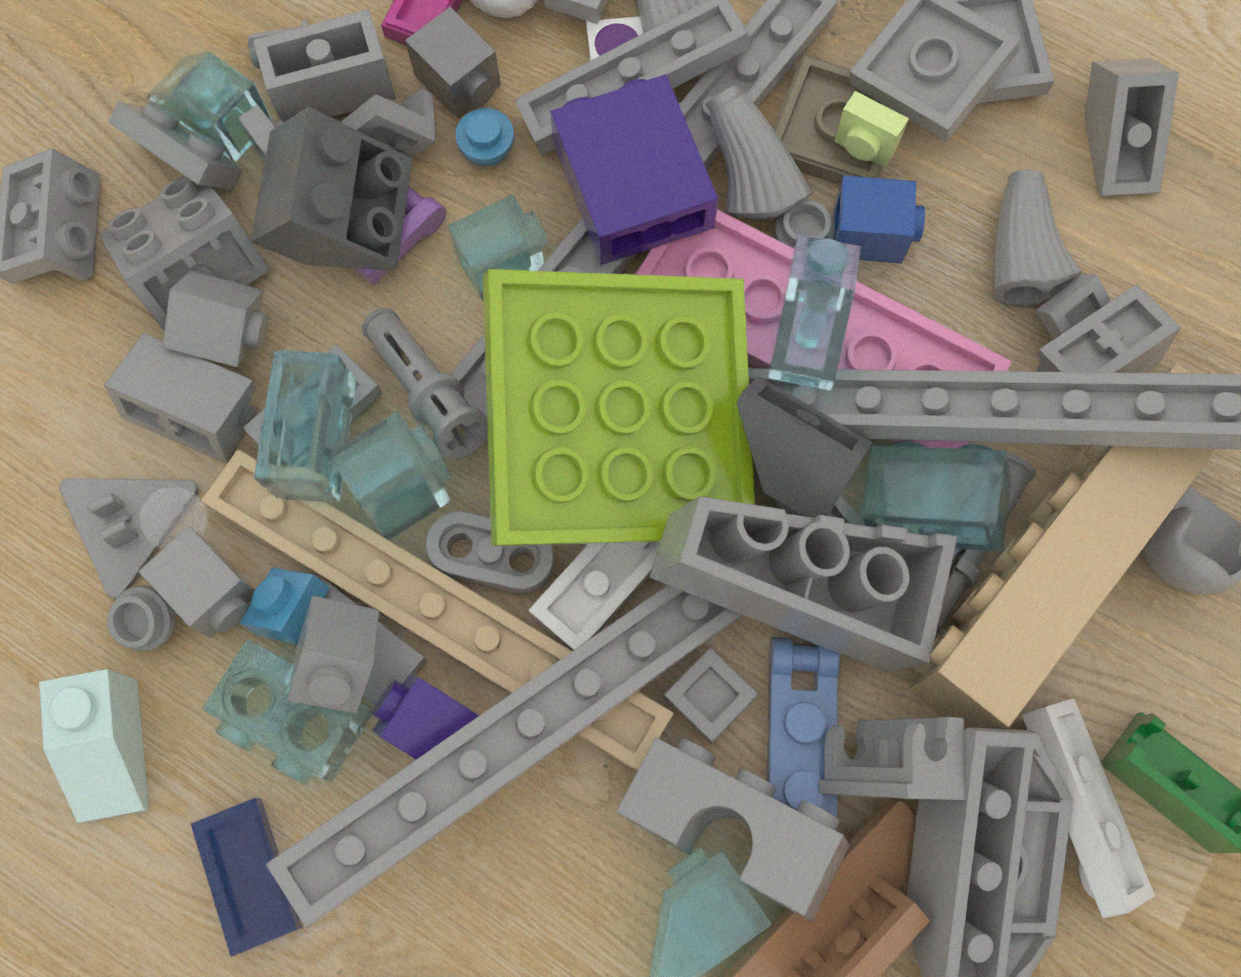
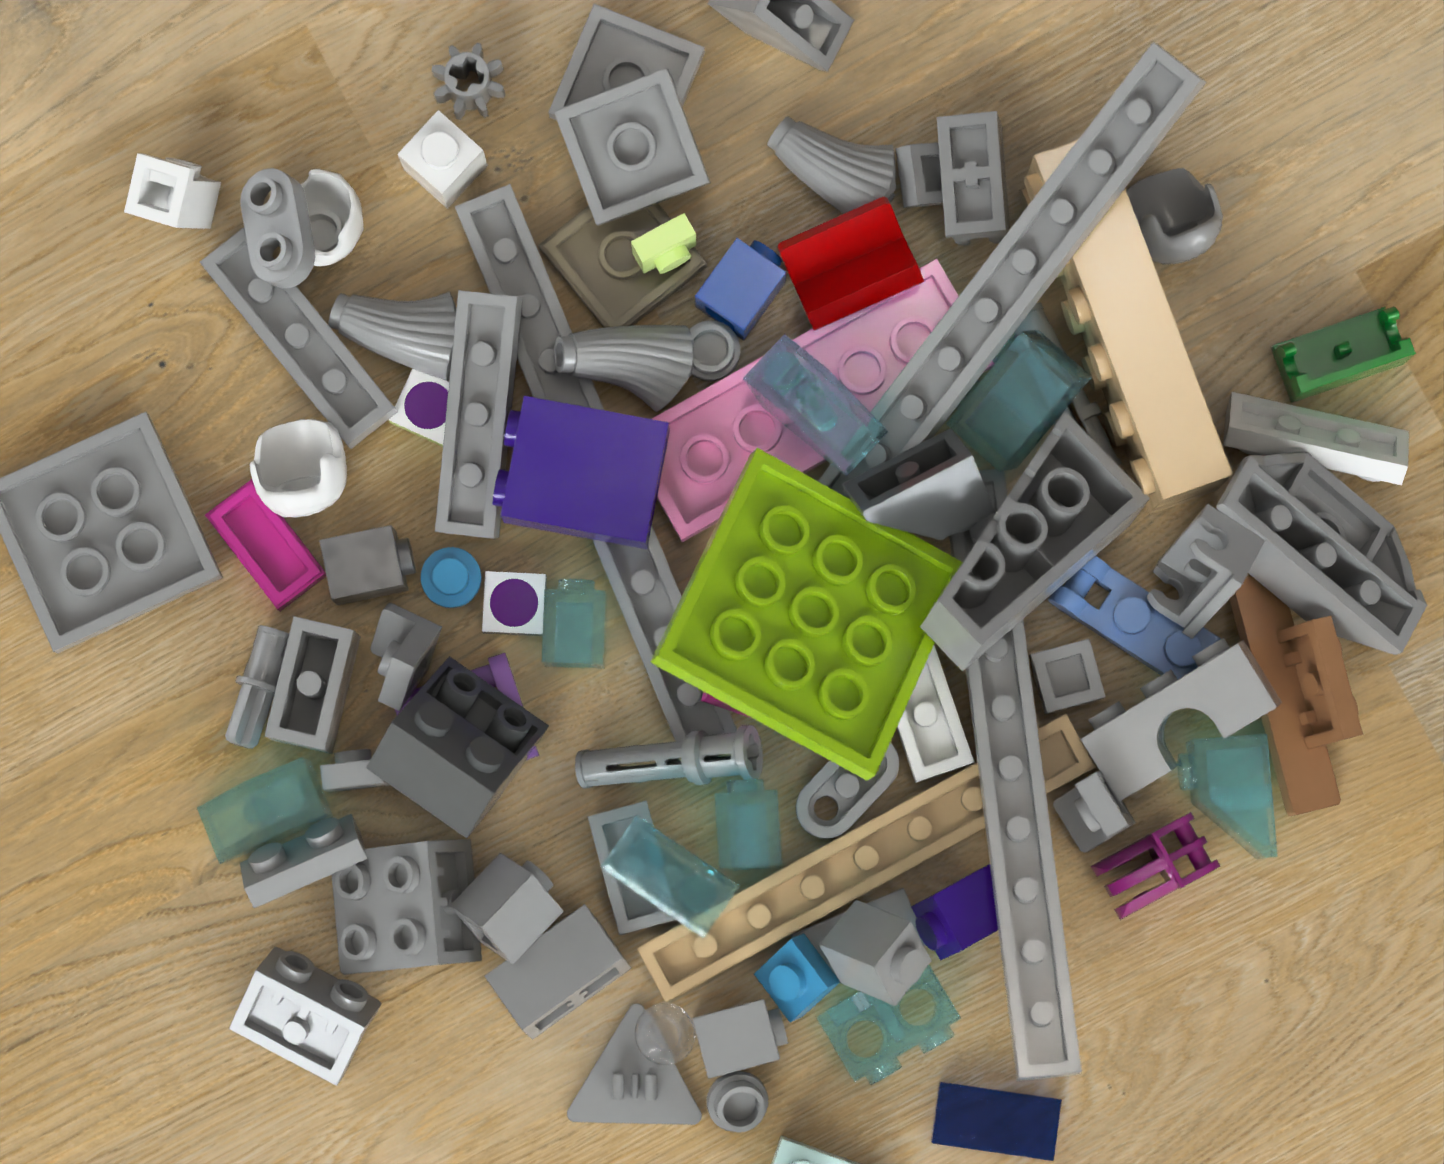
camera: 60 degrees left, 10 degrees up
none -> tile [482,571,547,636]
none -> red panel [777,197,925,331]
none -> light grey bracket [1053,771,1136,853]
none -> magenta arm [1091,812,1220,920]

